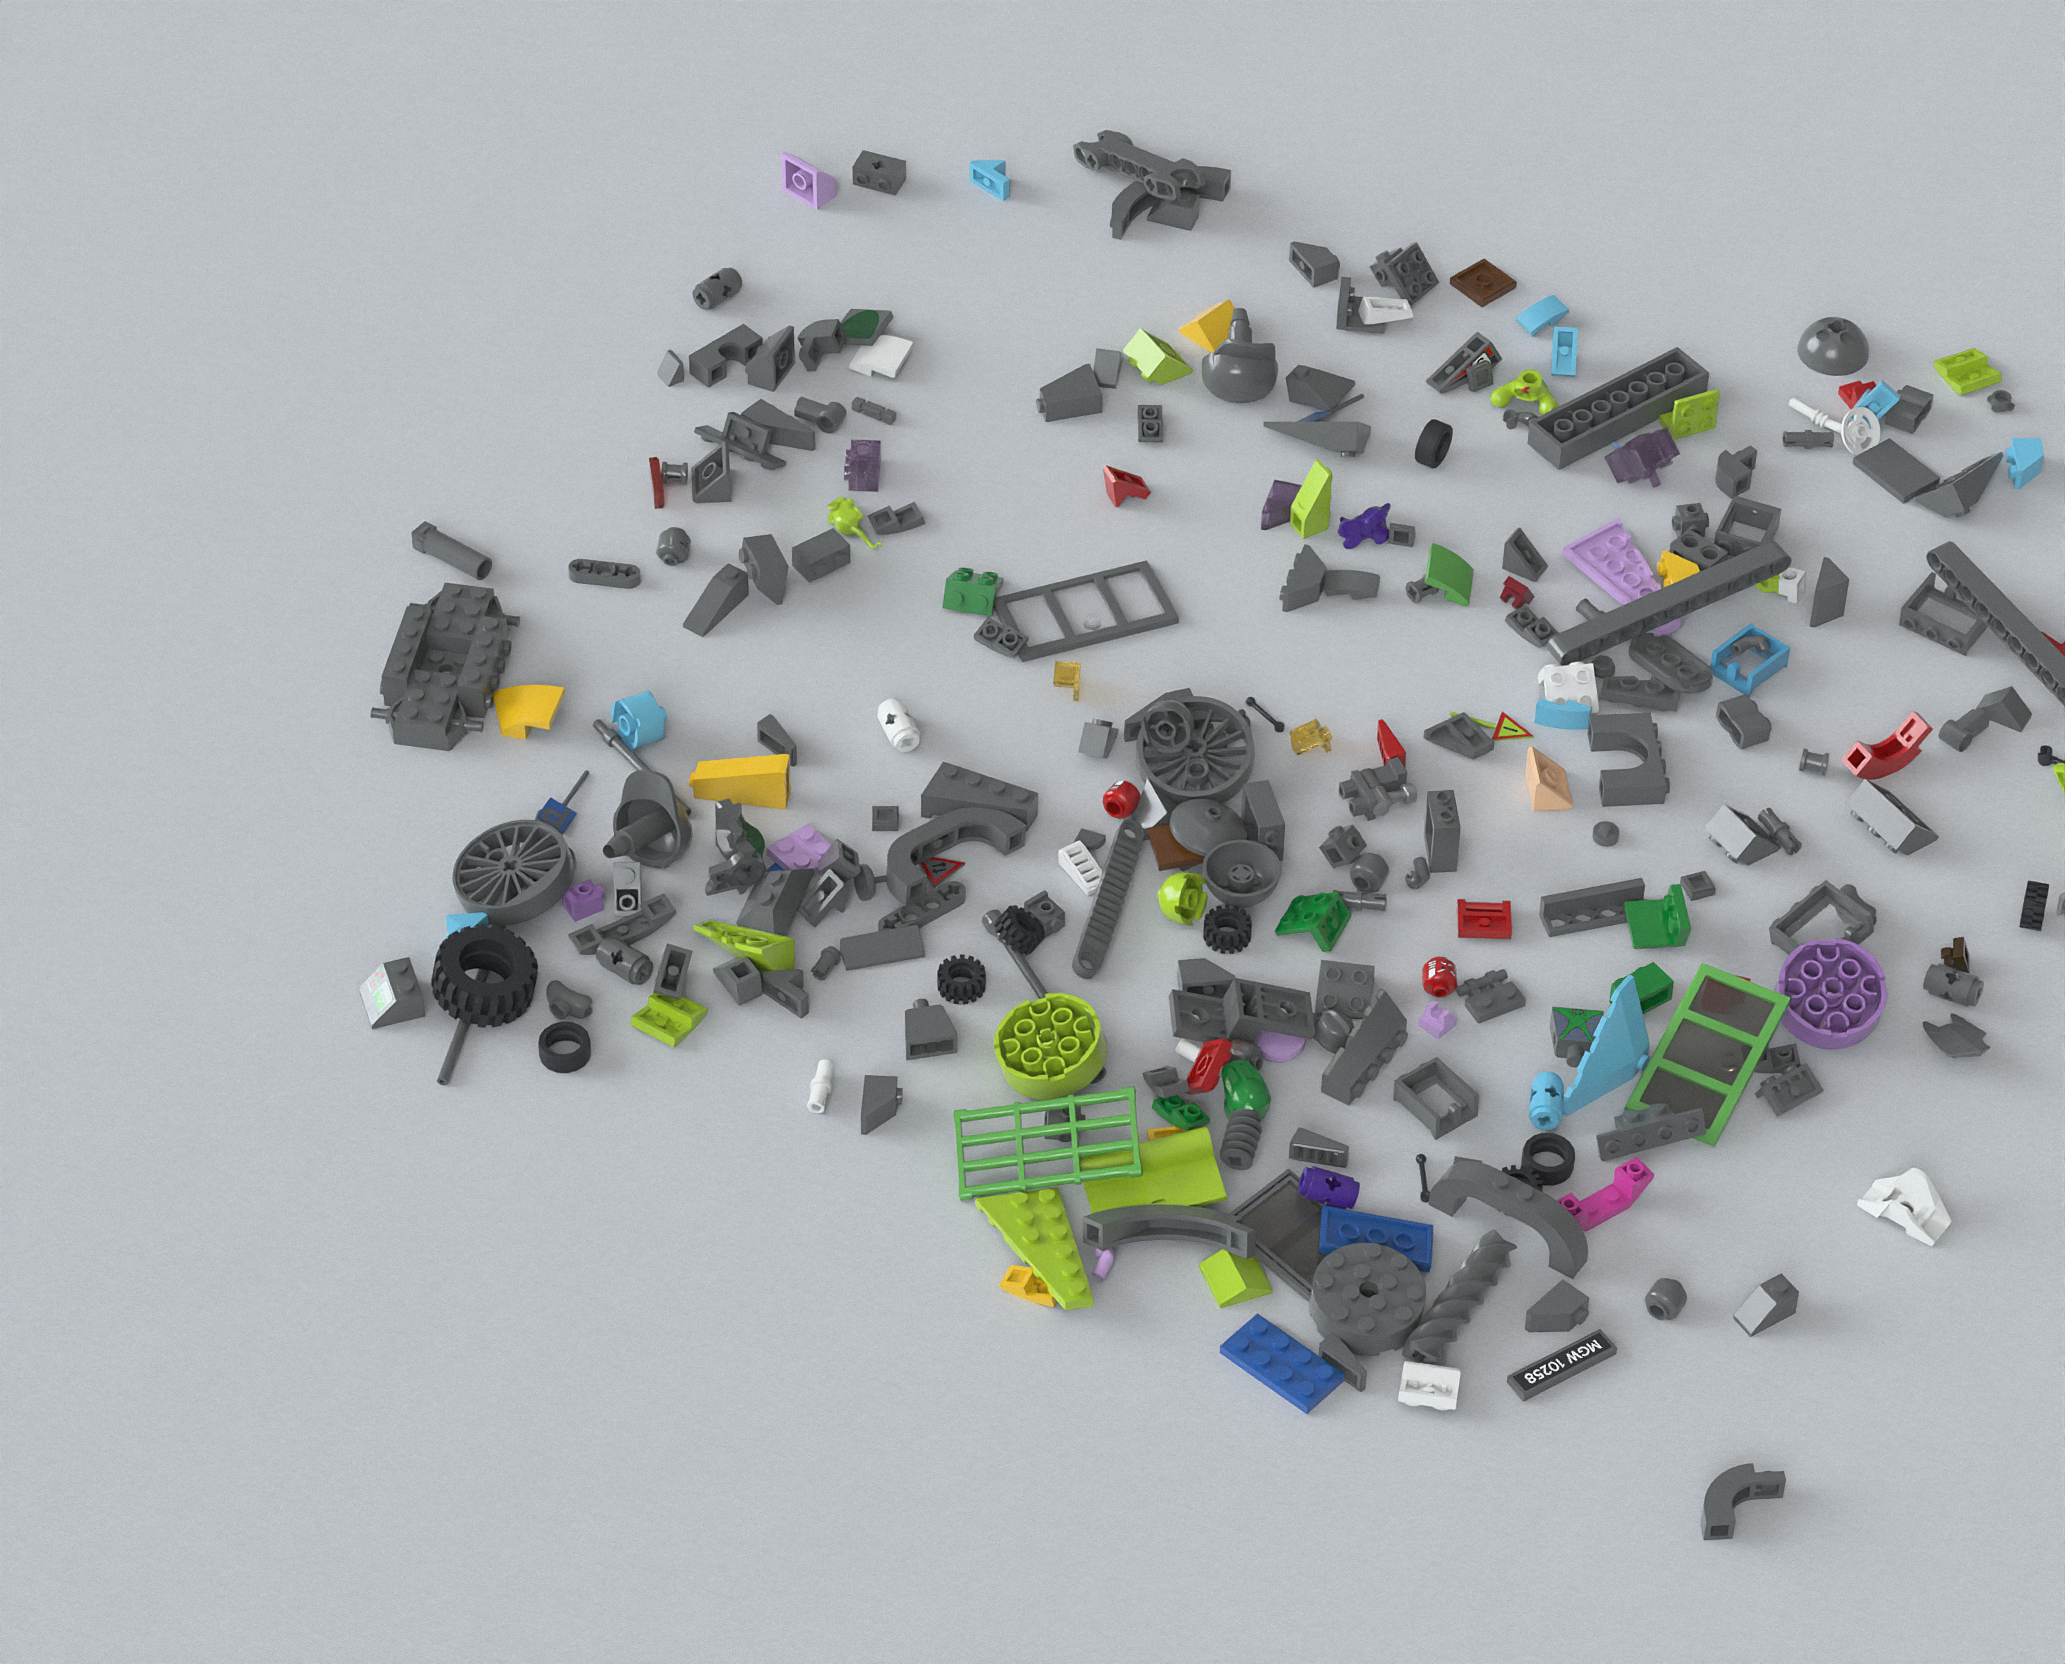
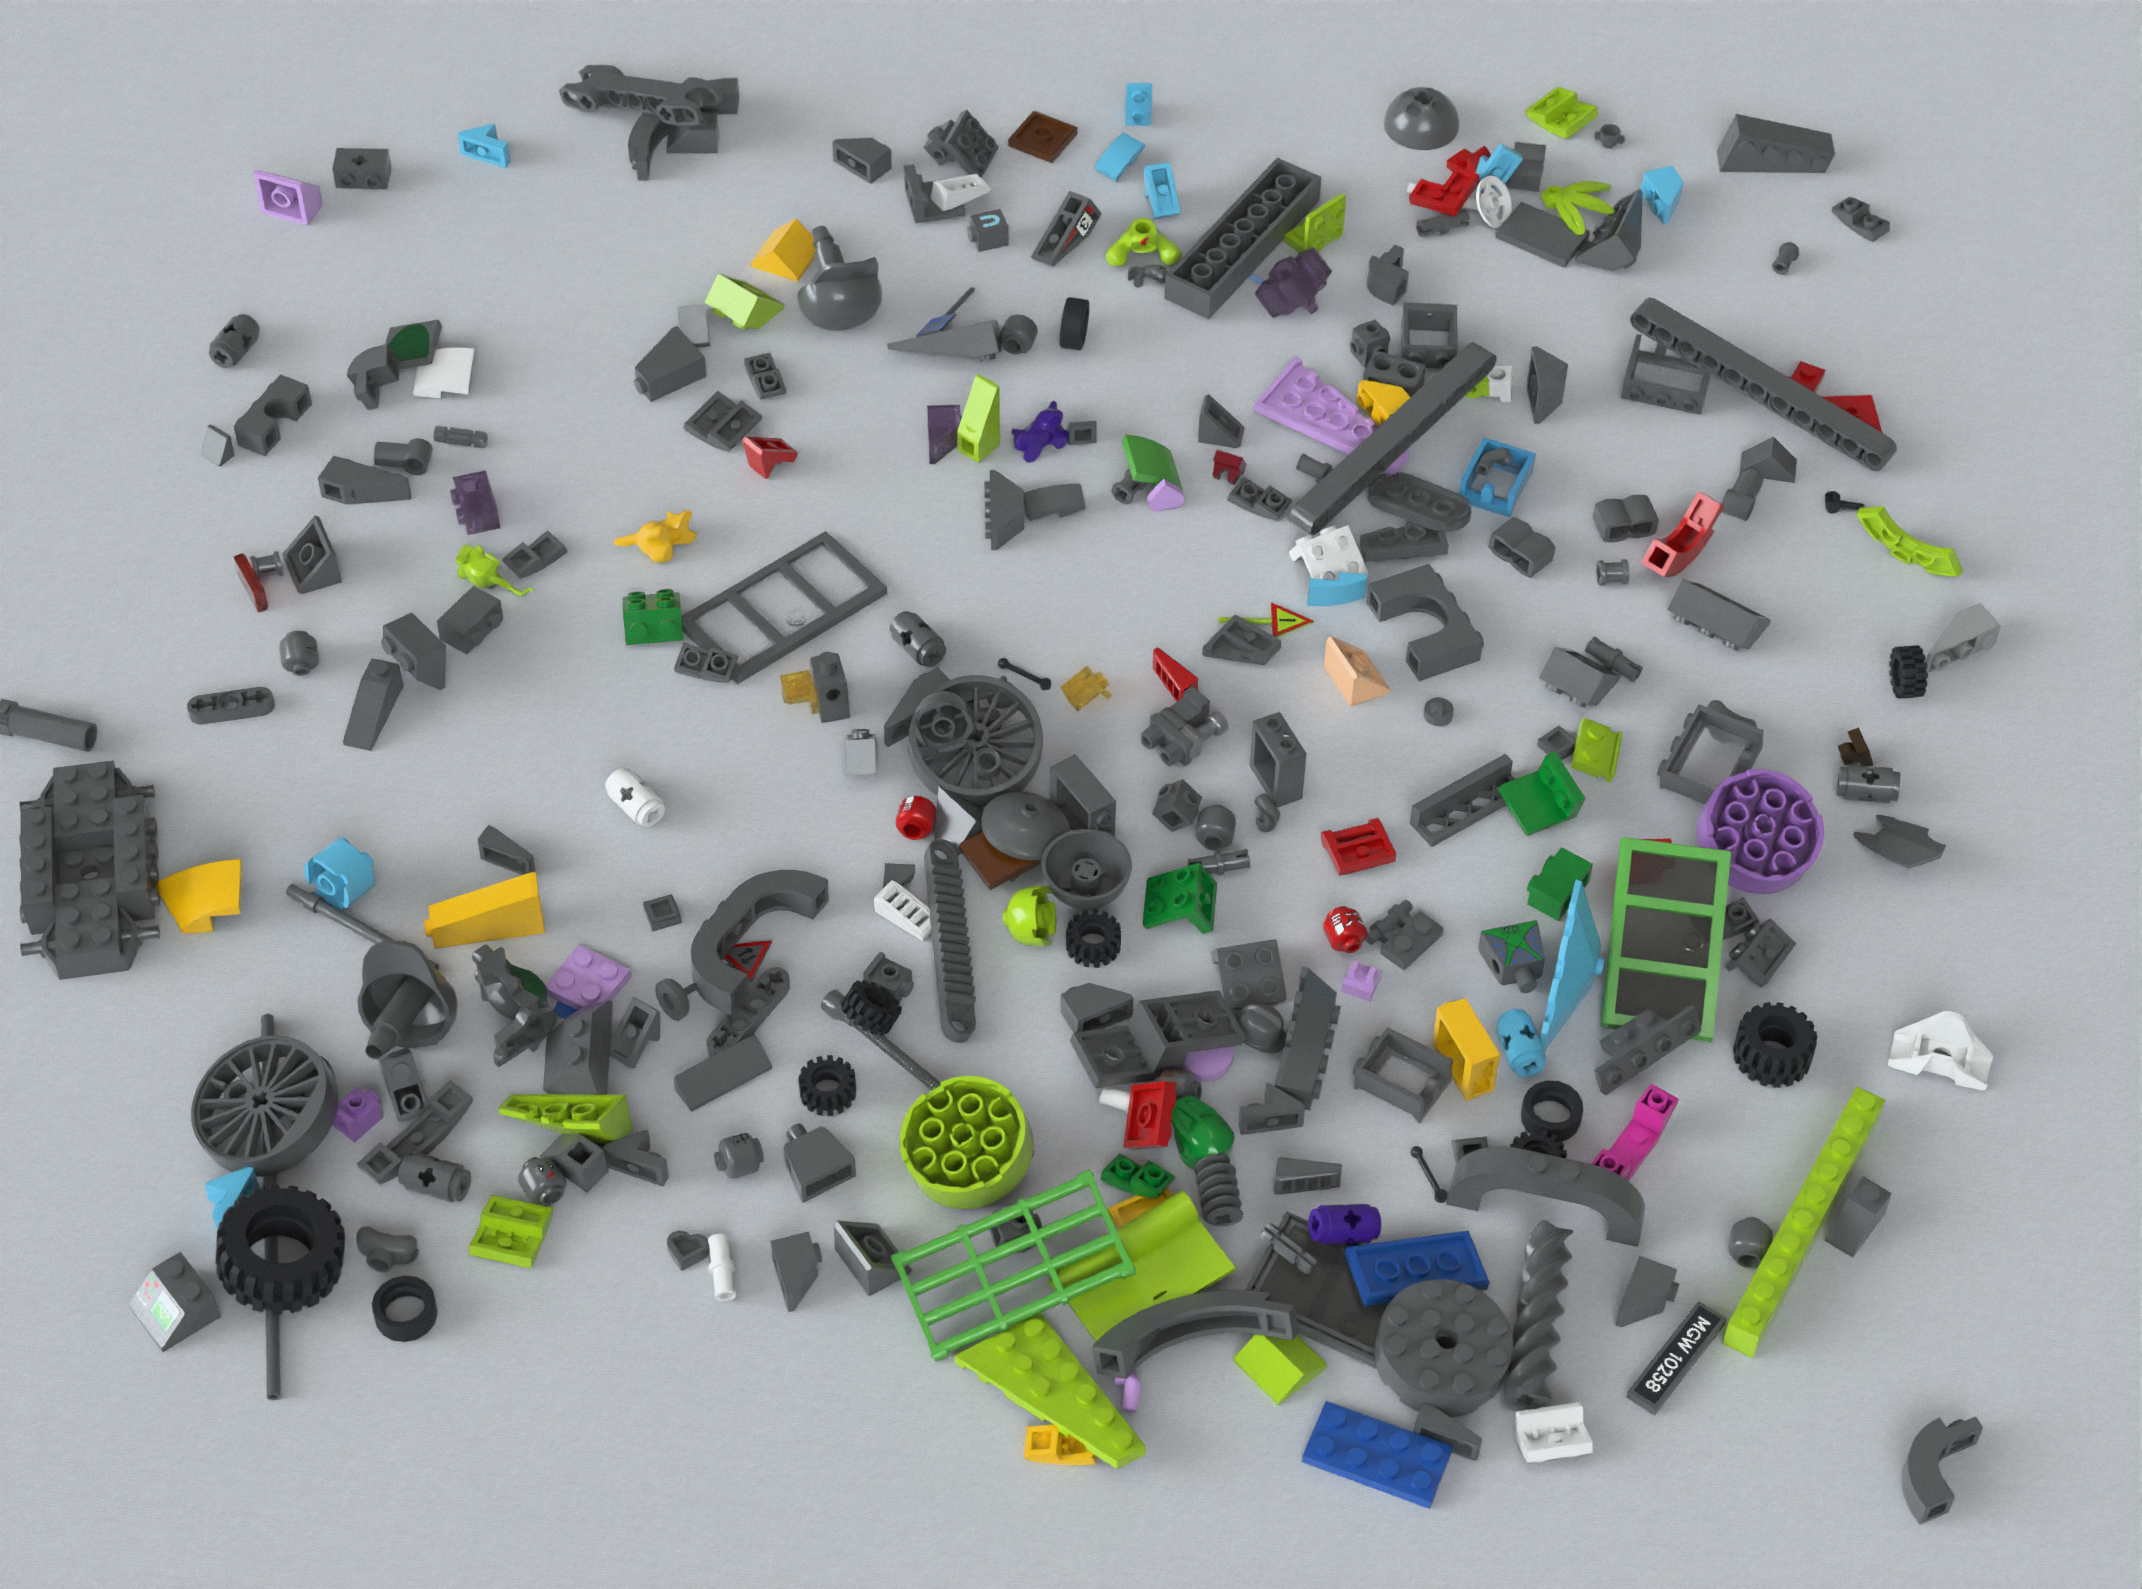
camera: 20 degrees left, 5 degrees up
piece [536,770,589,834] -> none
dark grey slope [653,943,693,1000] -> none
dark grey bracket [694,412,786,470] -> none
dark grey slope [745,325,795,392] -> none
dark grey pin [811,946,841,980] -> none
dark grey slope [818,838,861,883] -> none
dark grey wedge [921,761,1038,832] -> none
dark grey slope [1142,1066,1189,1098] -> none
dark grey slope [1285,365,1356,411] -> none
dark grey tile [1466,360,1493,392] -> none
dark grey plate [1591,655,1615,679] -> none
none -> dark grey head [518,1157,566,1206]
none -> yellow animal [613,510,696,563]
none -> dark grey tile [667,1231,710,1271]
none -> dark grey slope [683,391,763,452]
none -> dark grey head [714,1133,764,1179]
none -> dark grey torso [810,652,850,723]
none -> dark grey slope [833,1220,912,1297]
none -> dark grey piece [890,611,946,667]
none -> dark grey brick [967,209,1009,252]
none -> dark grey head [999,314,1038,354]
none -> medium azure bracket [1125,83,1152,126]
none -> lavender tile [1147,479,1184,512]
none -> dark grey slope [1238,1083,1305,1135]
none -> dark grey axle [1260,1223,1318,1274]
none -> red plate [1409,168,1480,217]
none -> yellow window [1432,998,1500,1101]
none -> lime plant [1541,181,1615,235]
none -> lime plate [1571,717,1623,783]
none -> dark grey brick [1592,495,1659,542]
none -> lime brick [1722,1086,1886,1358]
none -> black tyre [1733,1002,1817,1088]

